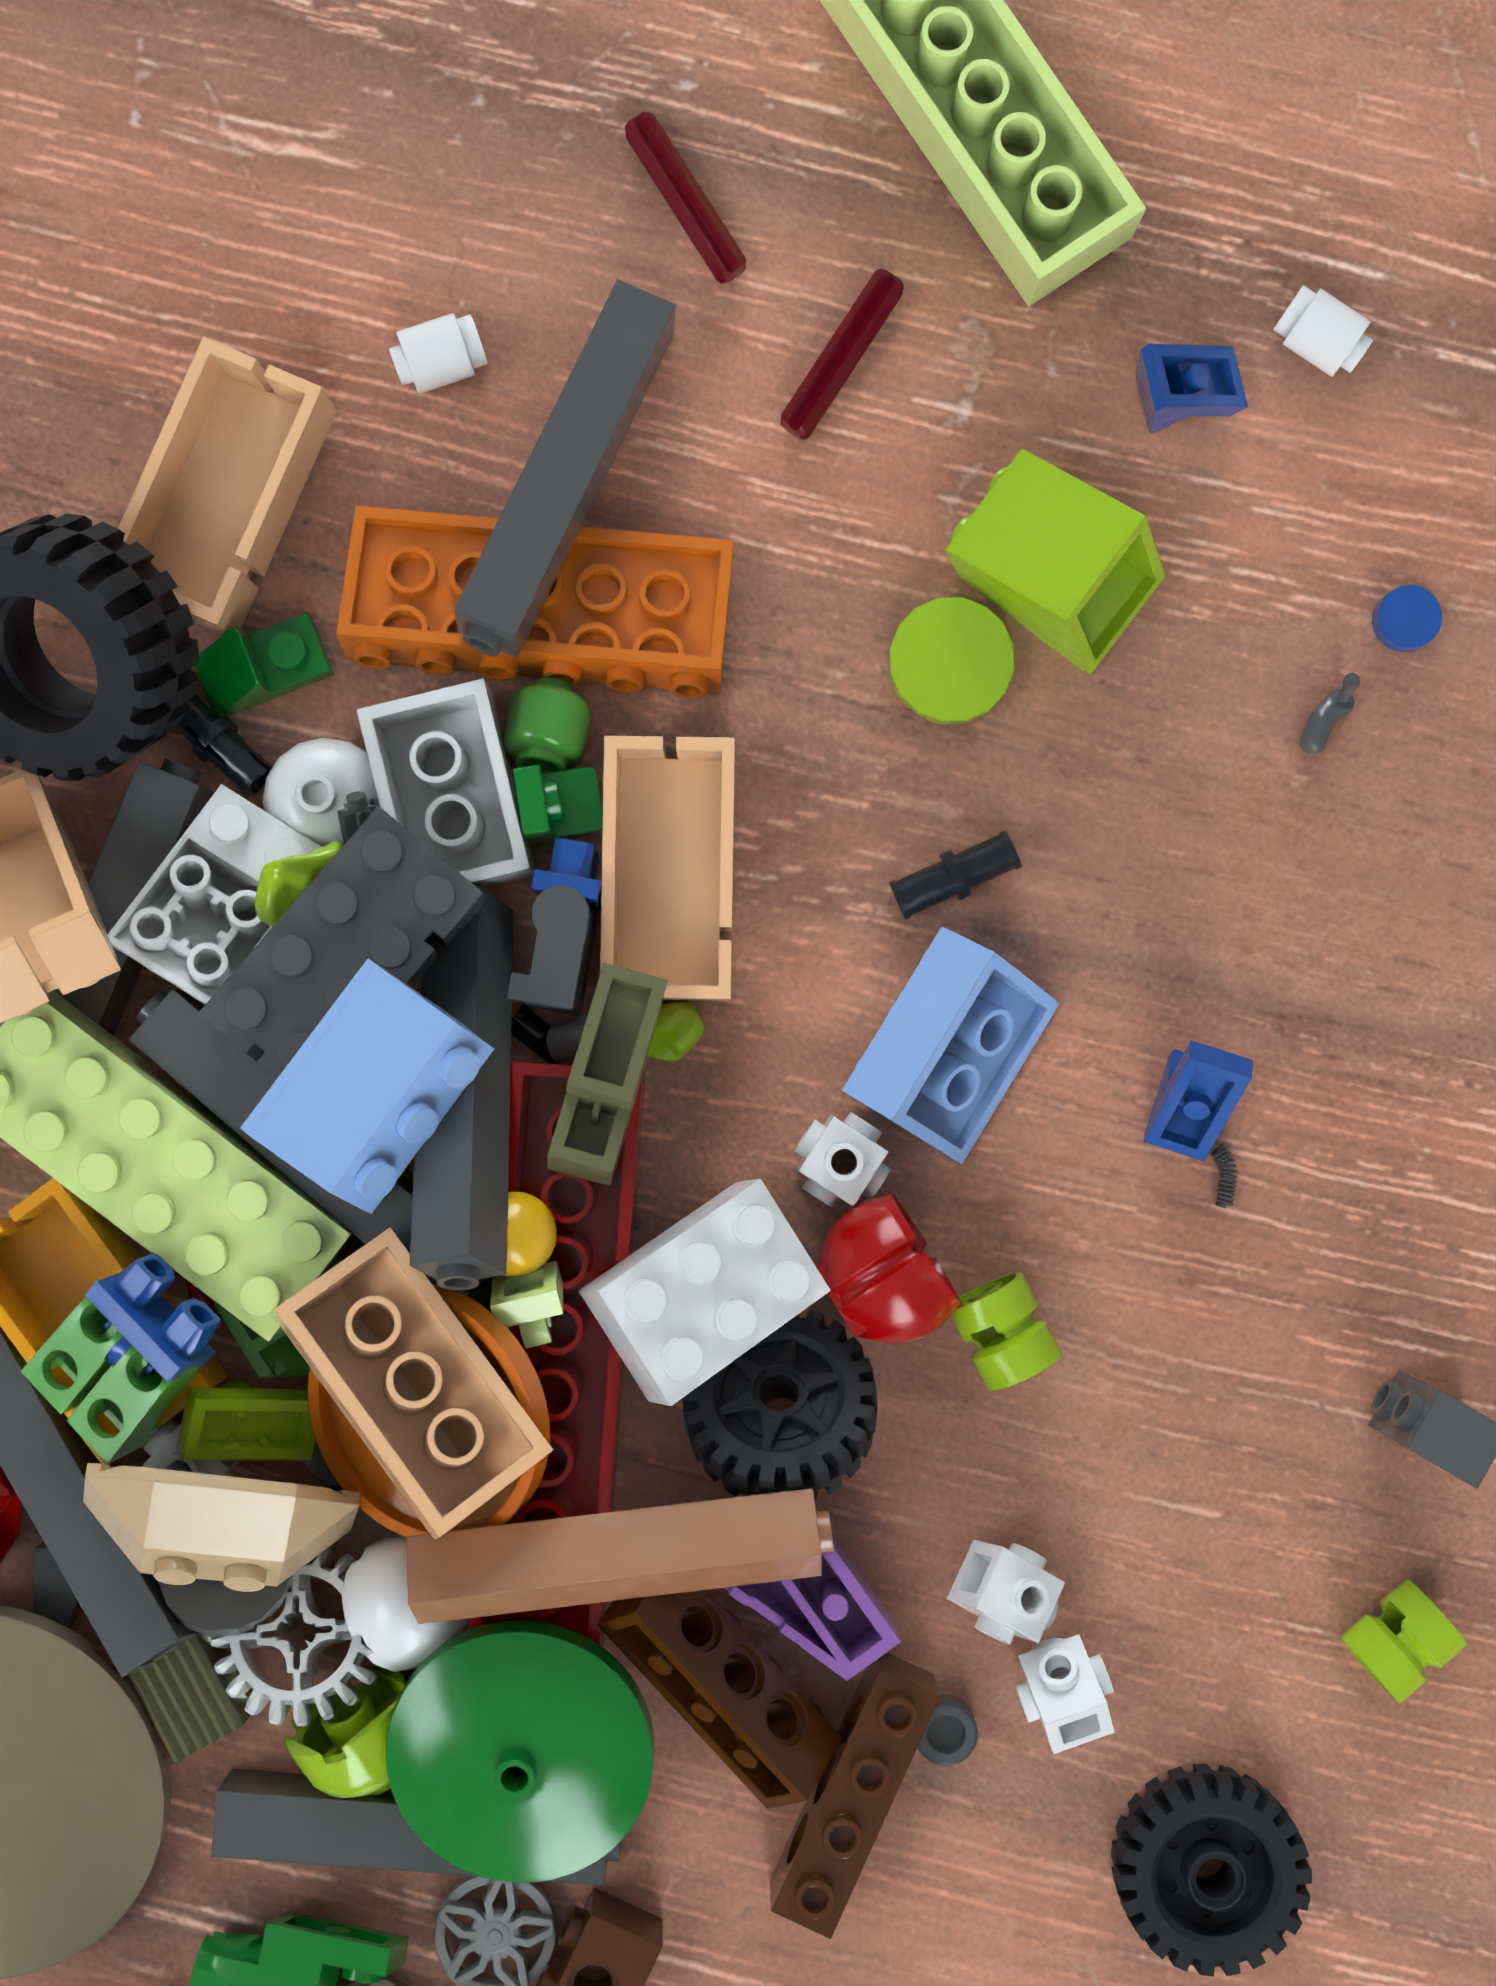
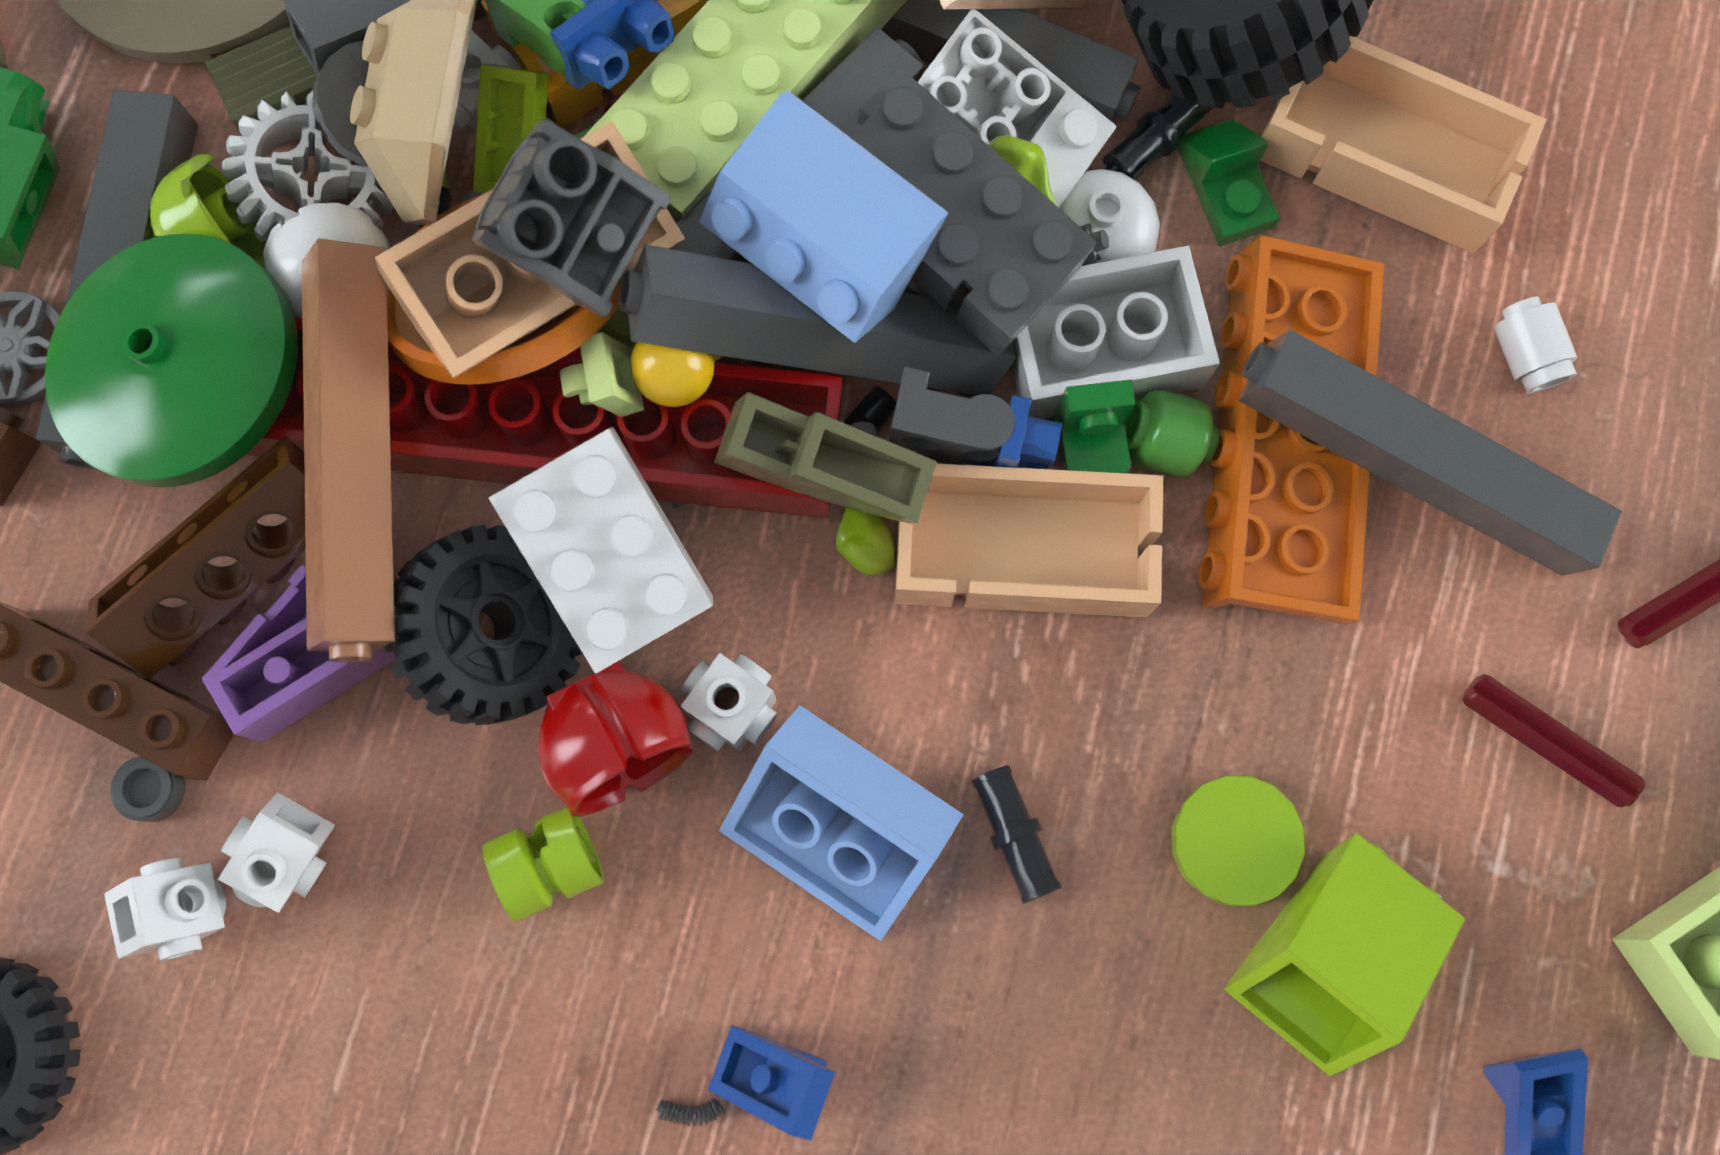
camera: 95 degrees right, 10 degrees down
none -> dark grey slope [471,119,672,317]

